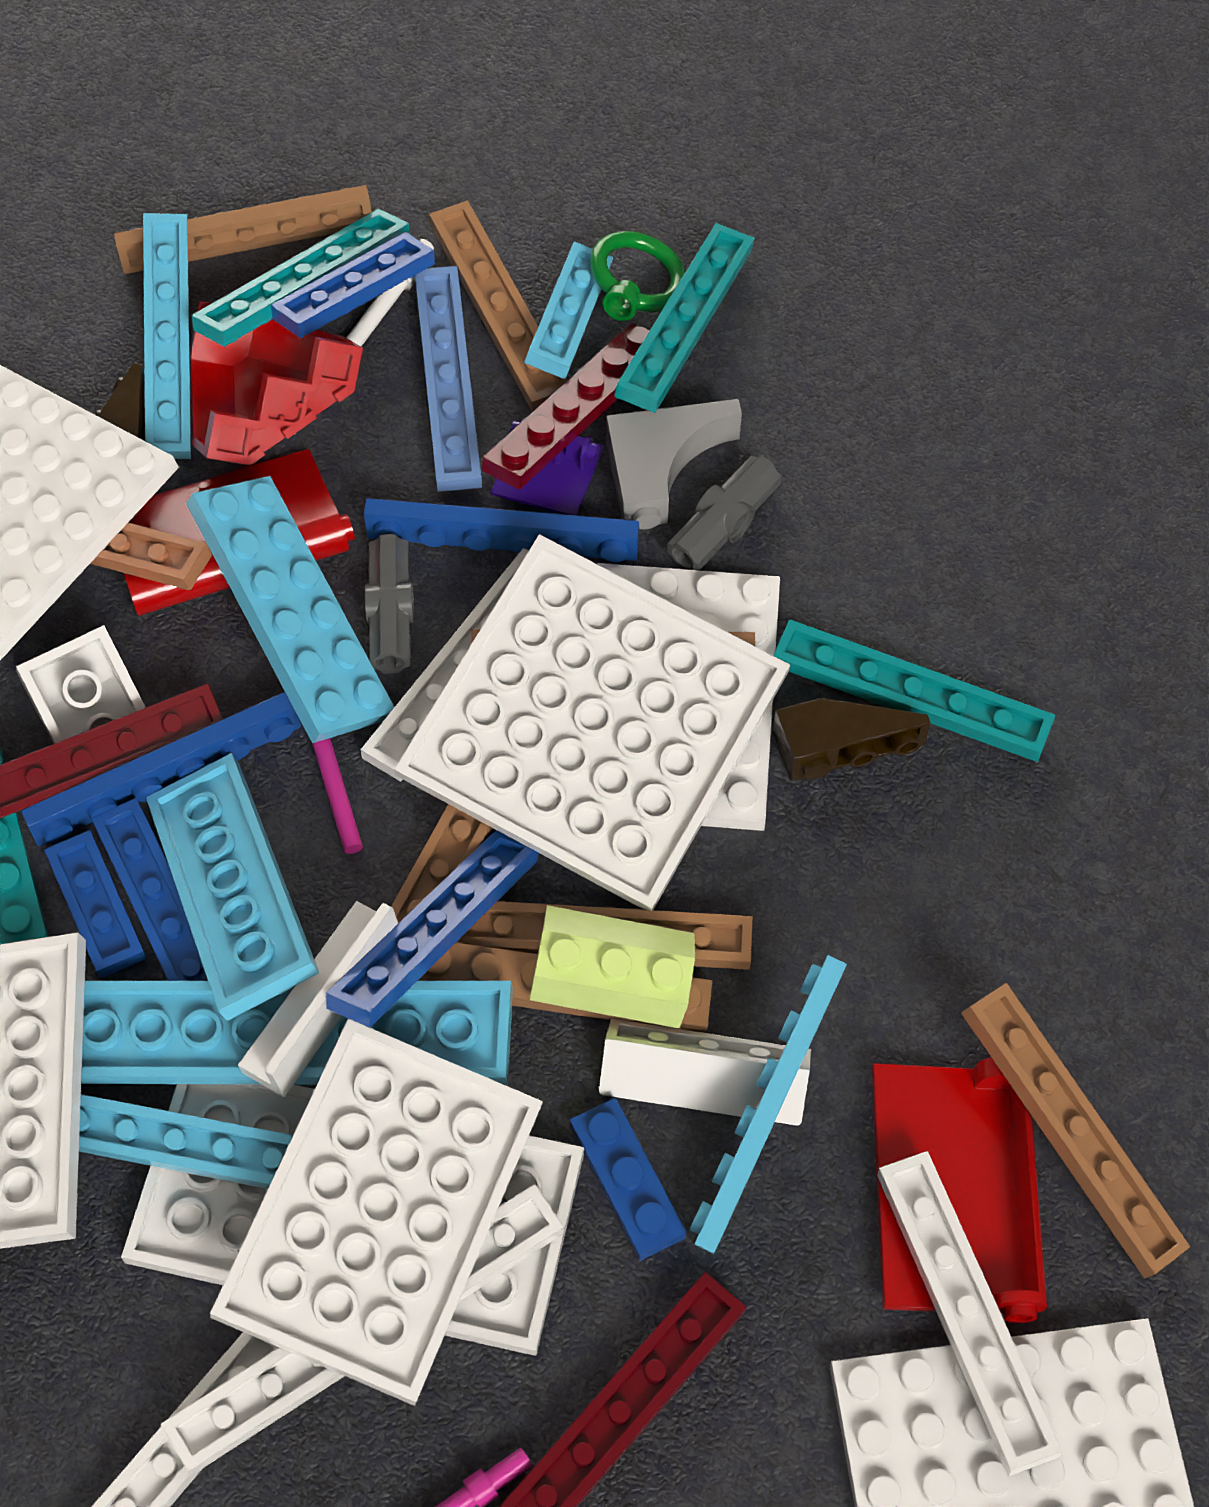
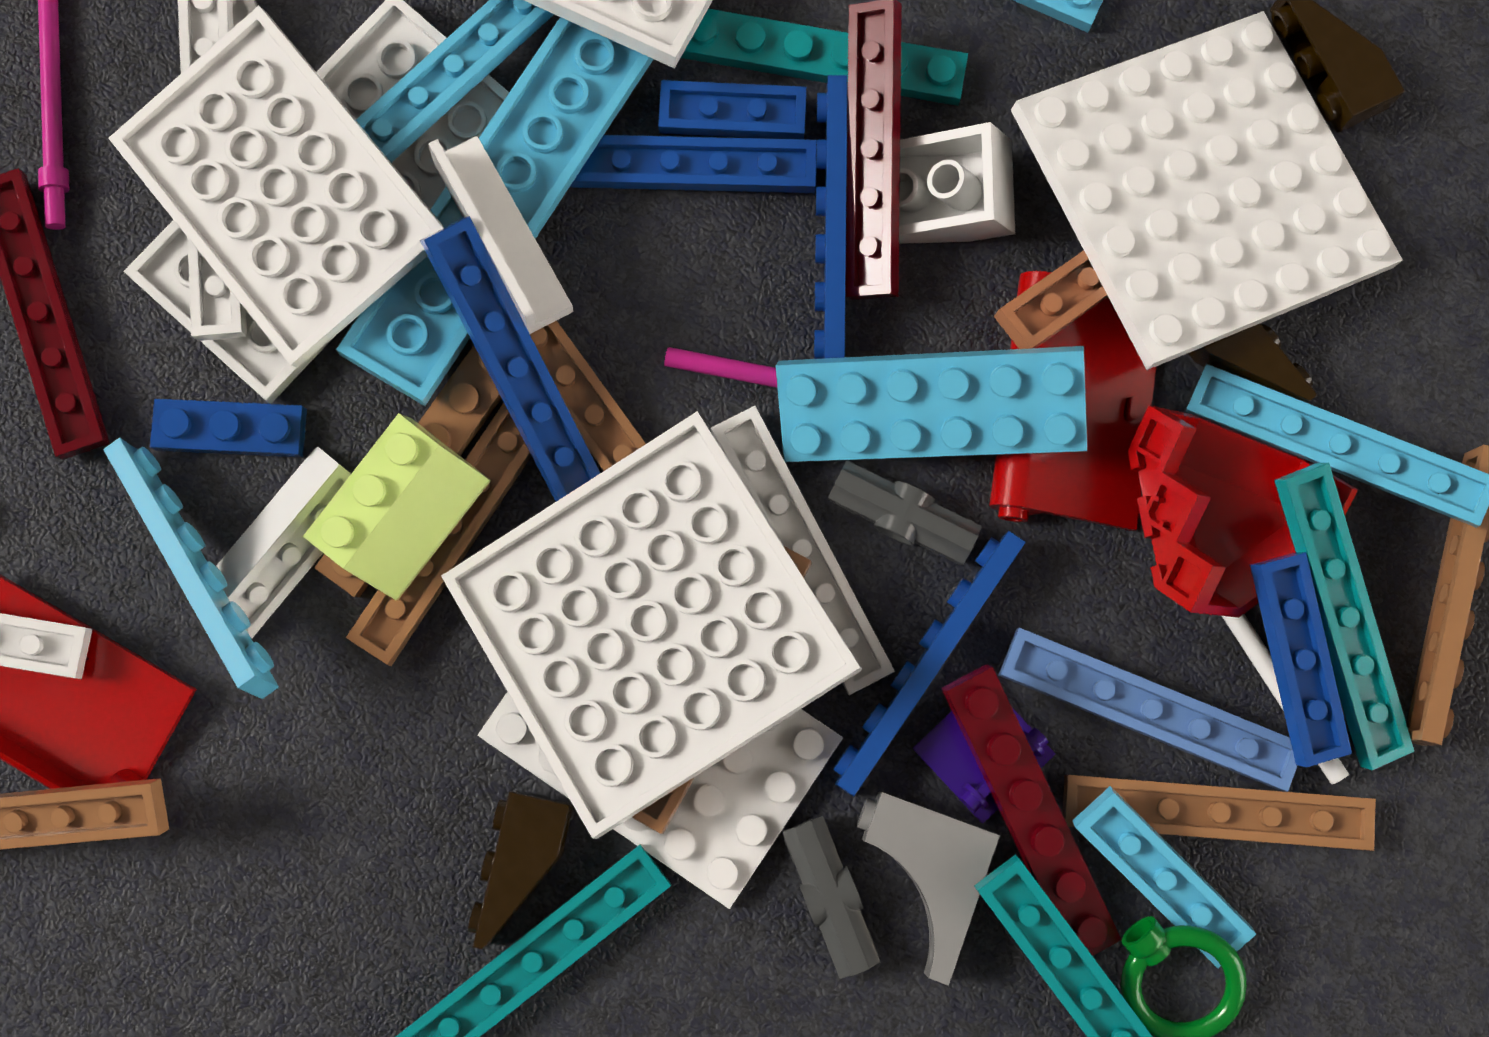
camera: 120 degrees right, 20 degrees up
medium azure plate [146,753,319,1021] -> none

